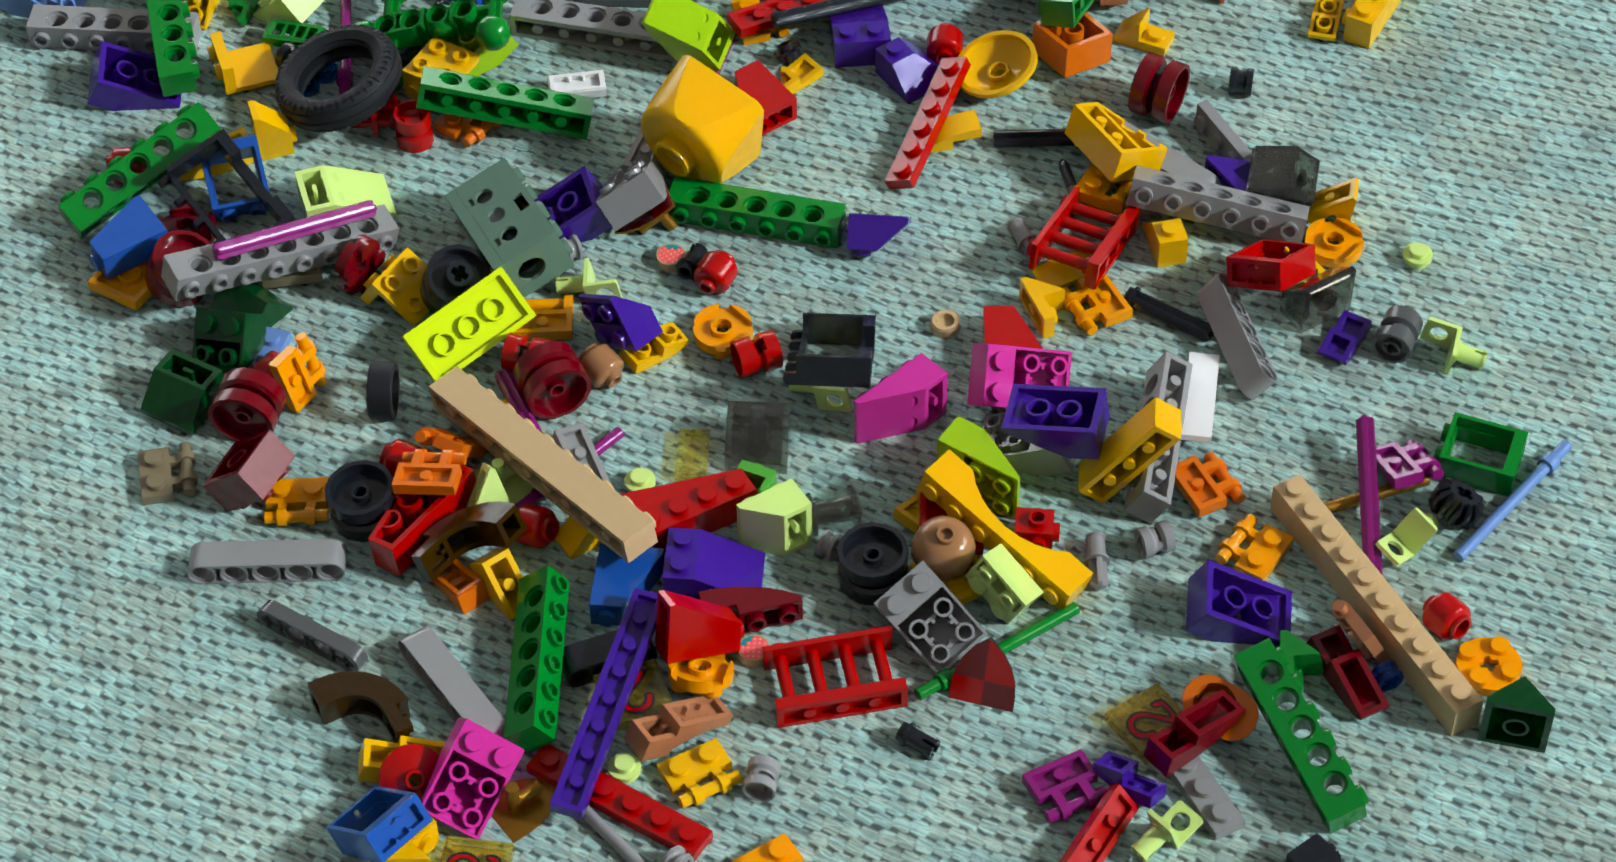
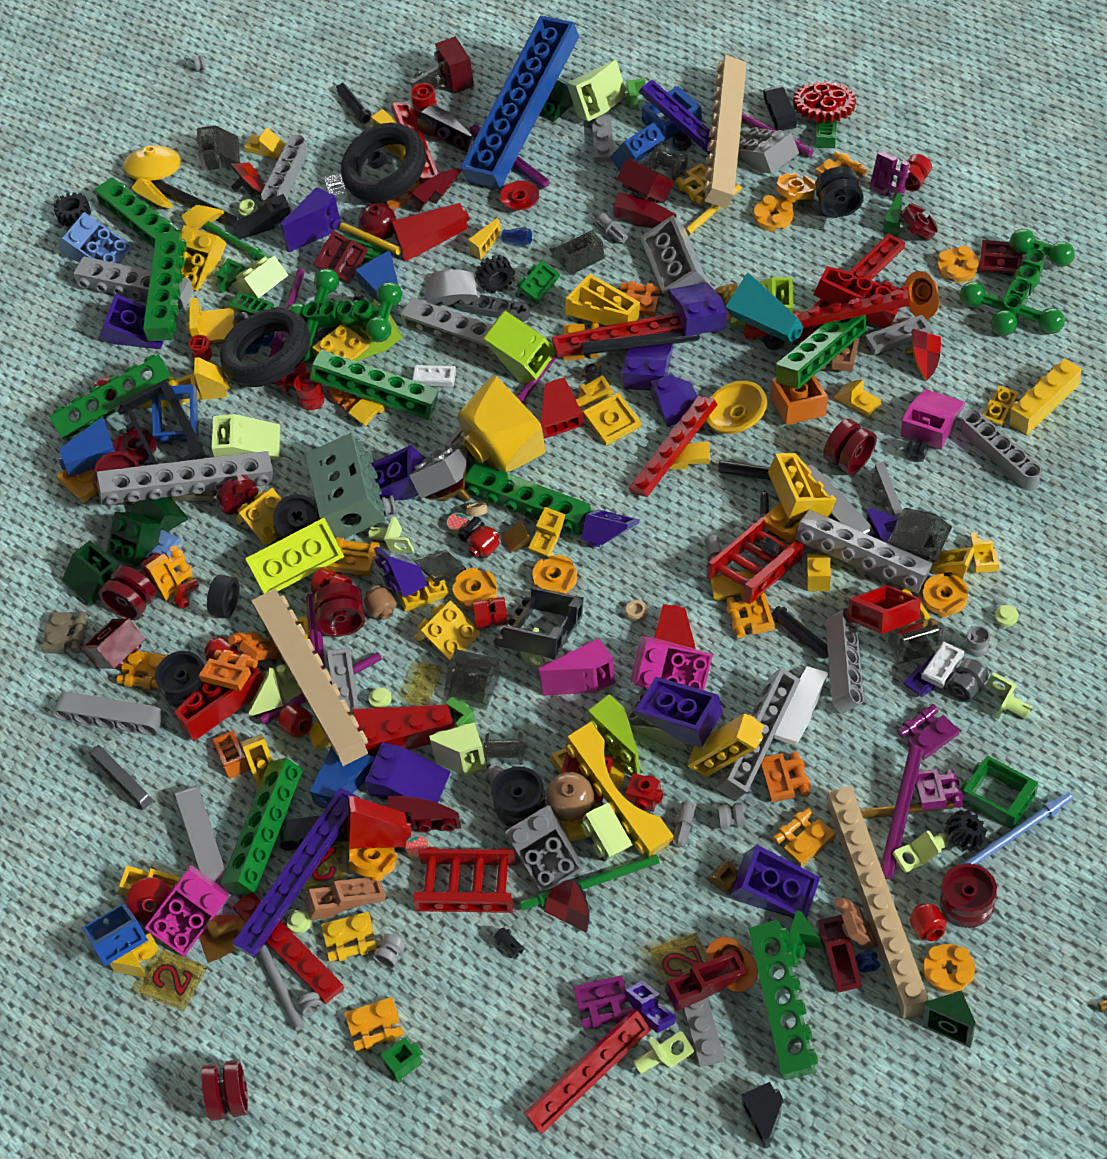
camera: 20 degrees right, 5 degrees up
magenta axle [212,200,377,261] -> none
dark brown arch [308,671,414,743] -> none
dark brown arch [411,502,527,582] -> none
red head [926,23,964,63] -> none
yellow slope [1019,277,1065,339] -> none
none -> red arm [174,579,199,609]
none -> red wheel [188,335,212,361]
none -> yellow slope [348,398,388,427]
none -> yellow bracket [413,600,480,662]
none -> clear smoke piece [415,550,466,583]
none -> tan tile [465,502,488,517]
none -> pearl gold slope [502,521,530,553]
none -> yellow slope [528,507,565,558]
none -> light orange plate [532,555,577,594]
none -> yellow plate [583,392,642,446]
none -> pearl gold slope [707,860,738,895]
none -> black plate [759,536,781,555]
none -> magenta plate [897,704,960,760]
none -> dark pink slope [901,389,965,450]
none -> white plate [921,642,964,688]
none -> dark red wheel [940,863,997,928]
none -> light grey beam [961,409,1041,491]
none -> light grey wheel [965,626,990,657]
none -> yellow slope [970,532,999,573]

